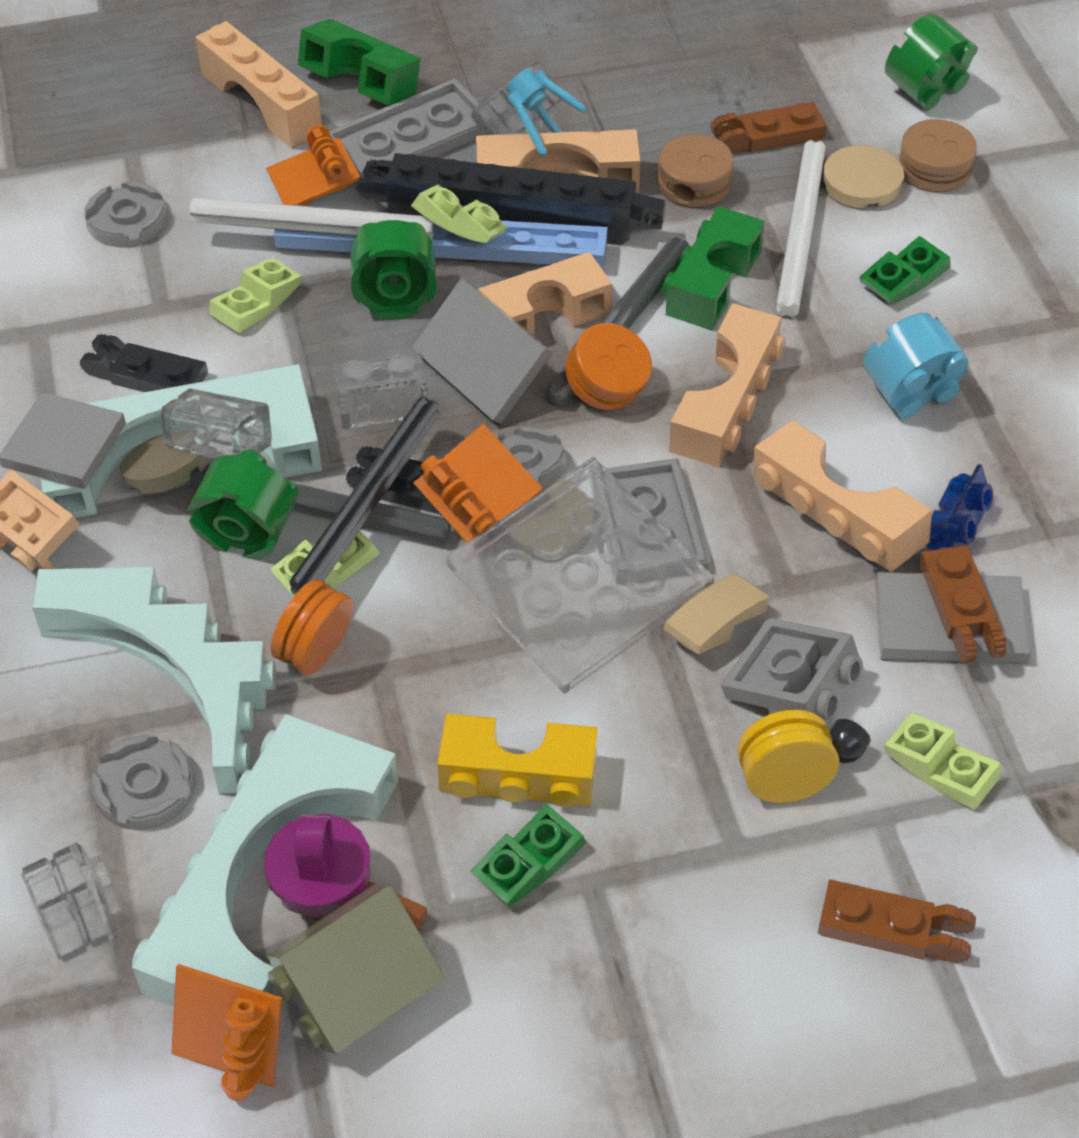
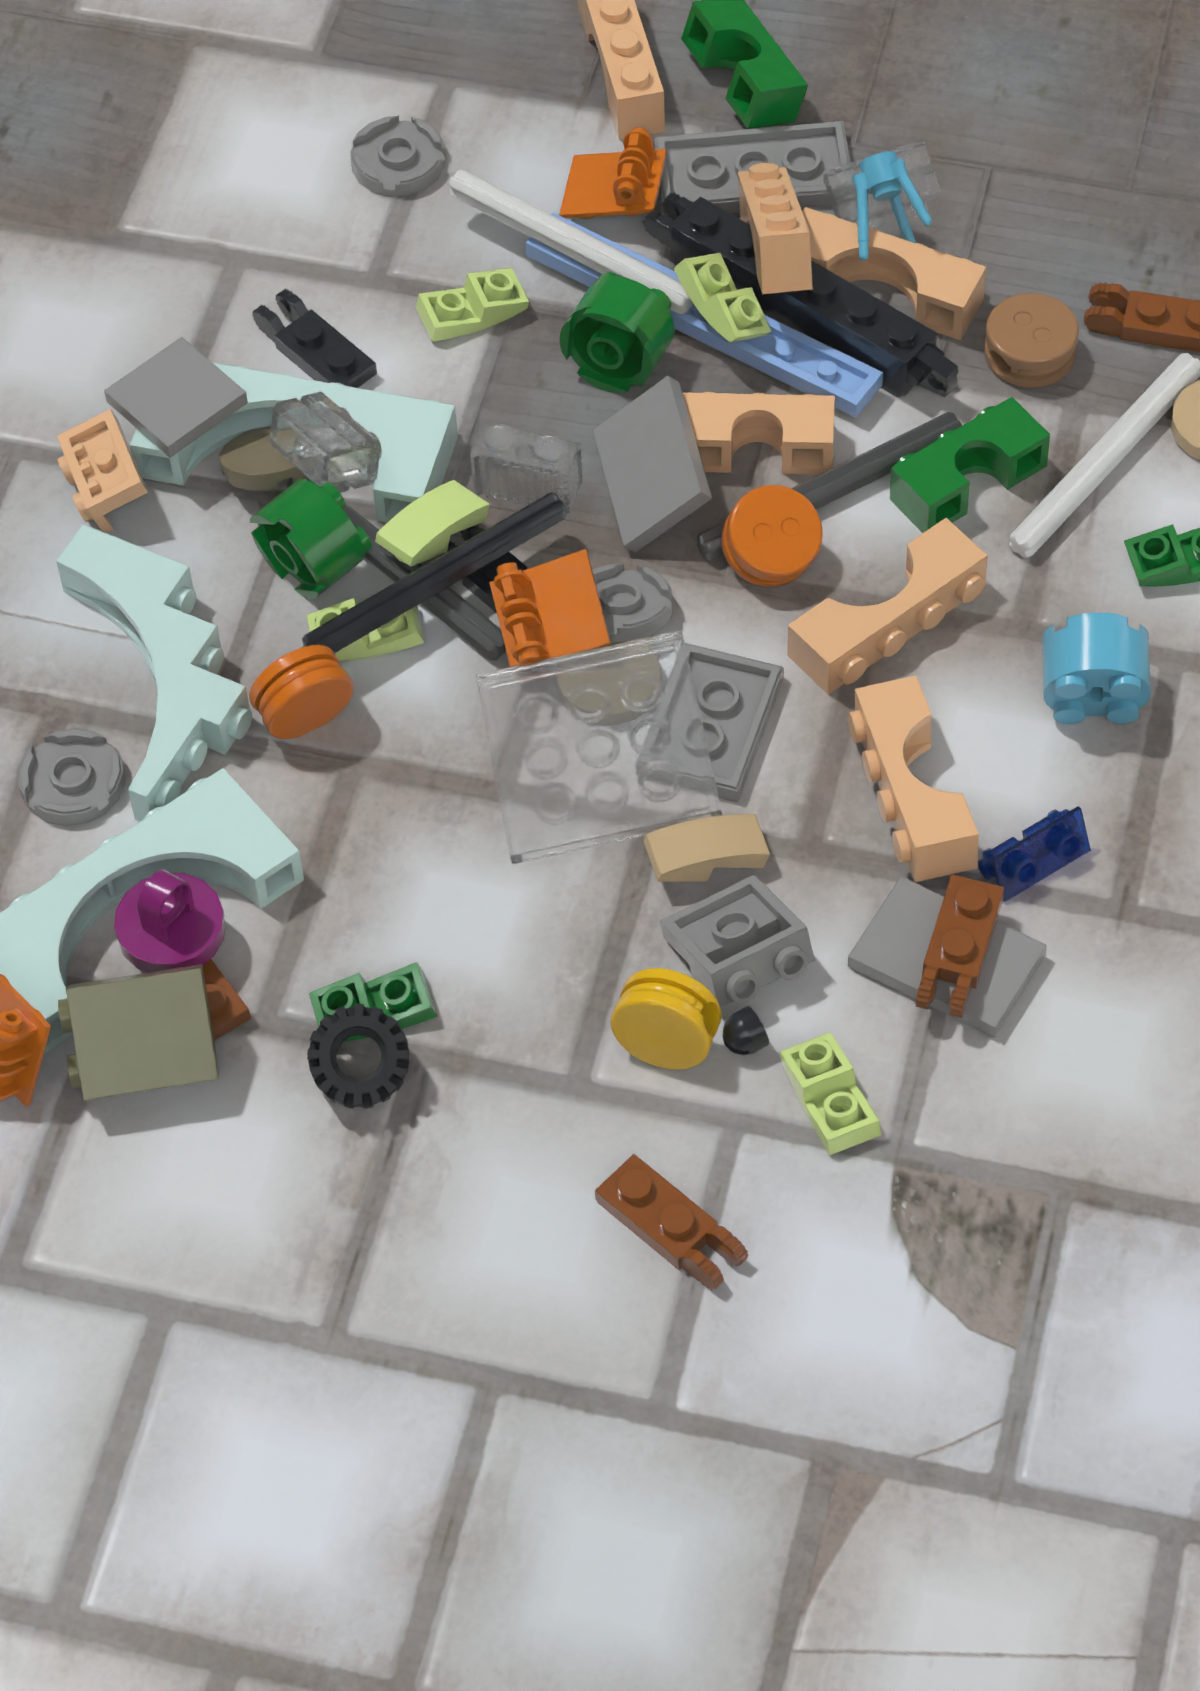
camera: 30 degrees right, 5 degrees up
yellow arch [437,713,598,807] -> none
none -> black tyre [307,1004,410,1109]
none -> yellowish green slope [375,480,490,566]
none -> light nougat arch [738,163,813,294]

